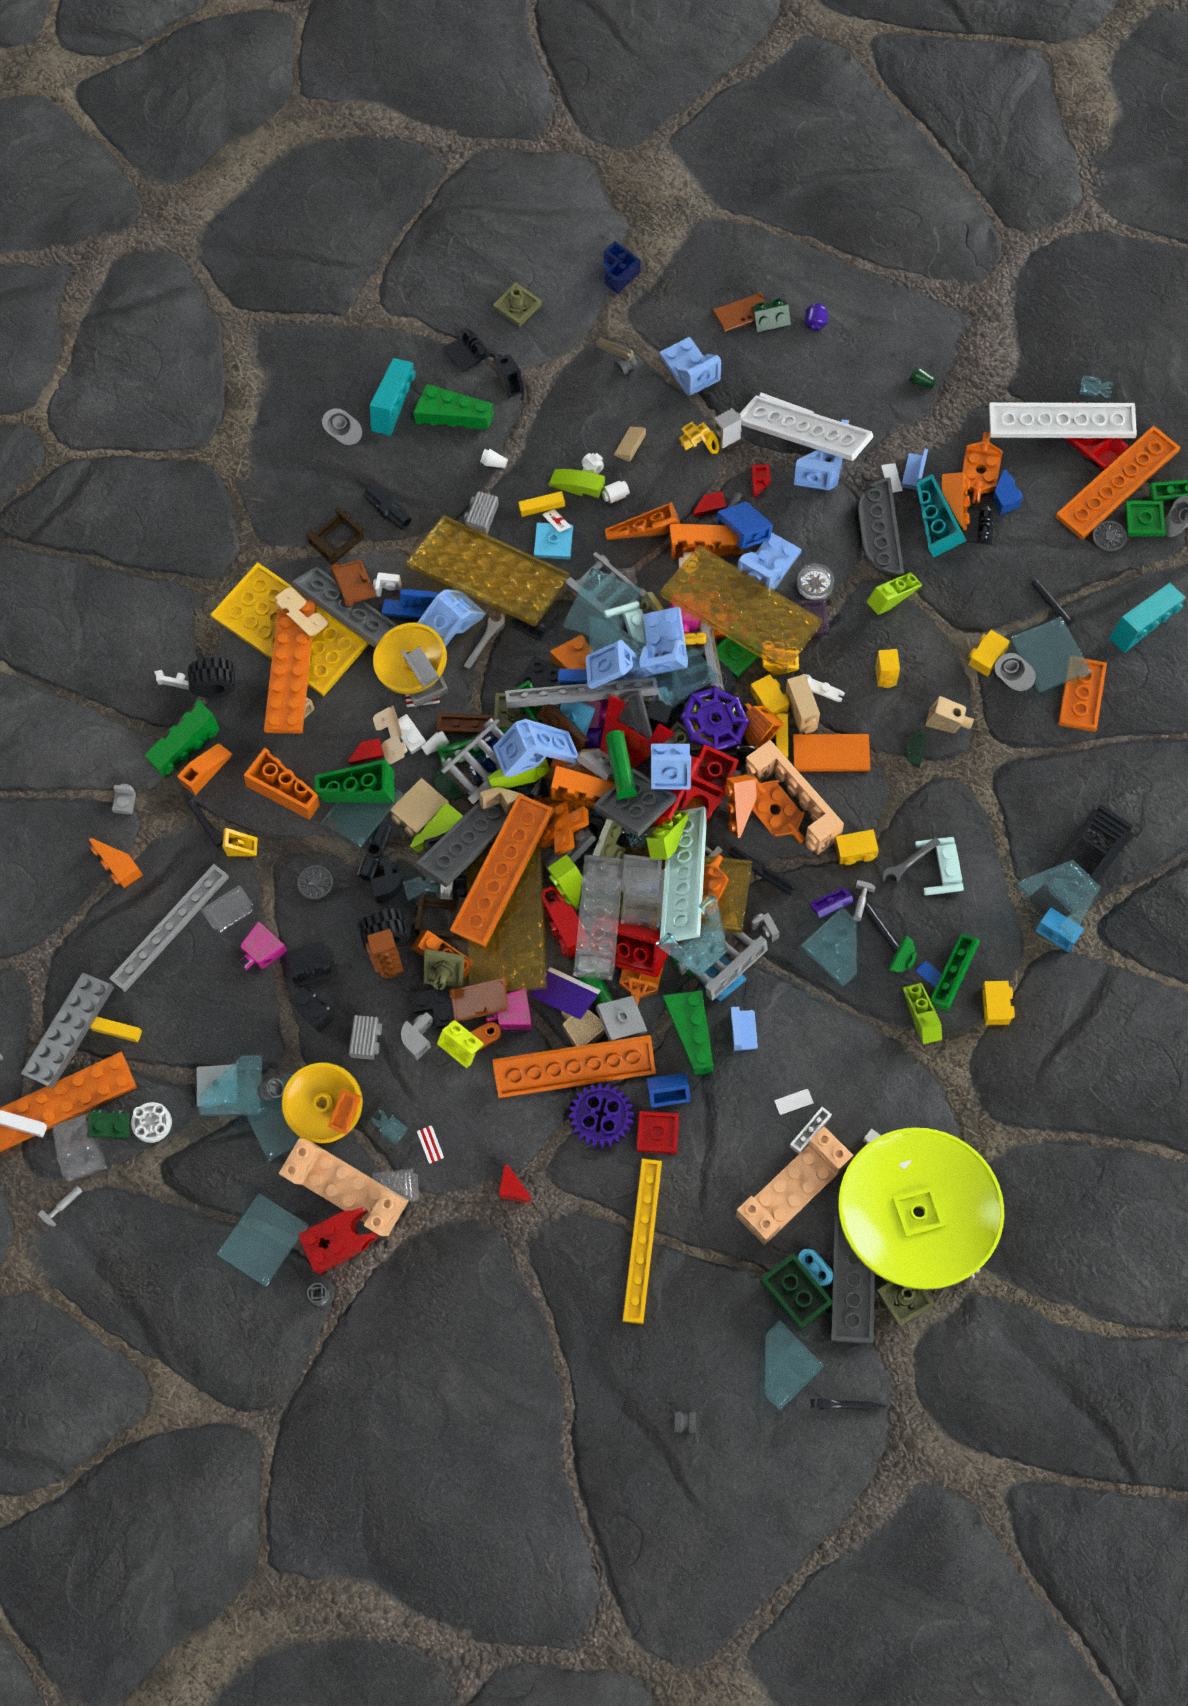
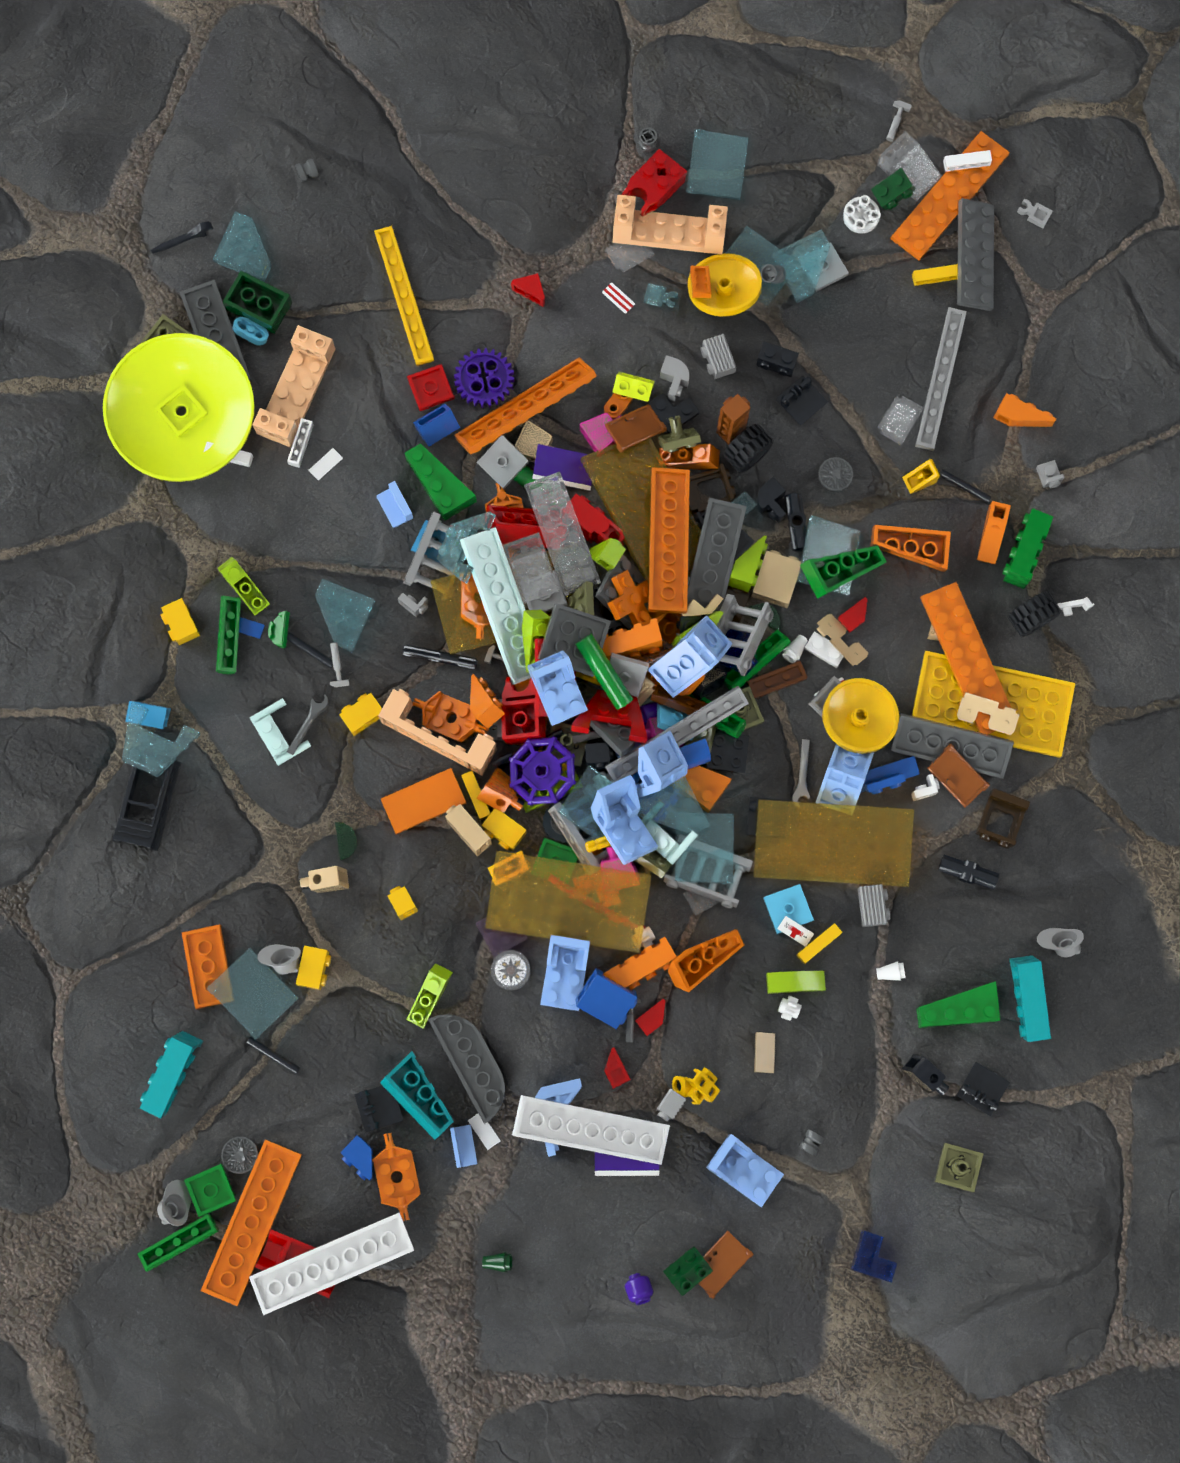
camera: 150 degrees right, 10 degrees up
dark pink torso [239,922,287,970] -> none
light grey panel [401,647,439,687] -> none
dark tan axle [595,337,635,361] -> none
white brick [601,481,630,504] -> none
white piece [803,674,845,702] -> none
dark purple plate [809,887,854,918] -> none
orange slope [942,472,970,531] -> none
clear light blue plate [1079,375,1113,397] -> none

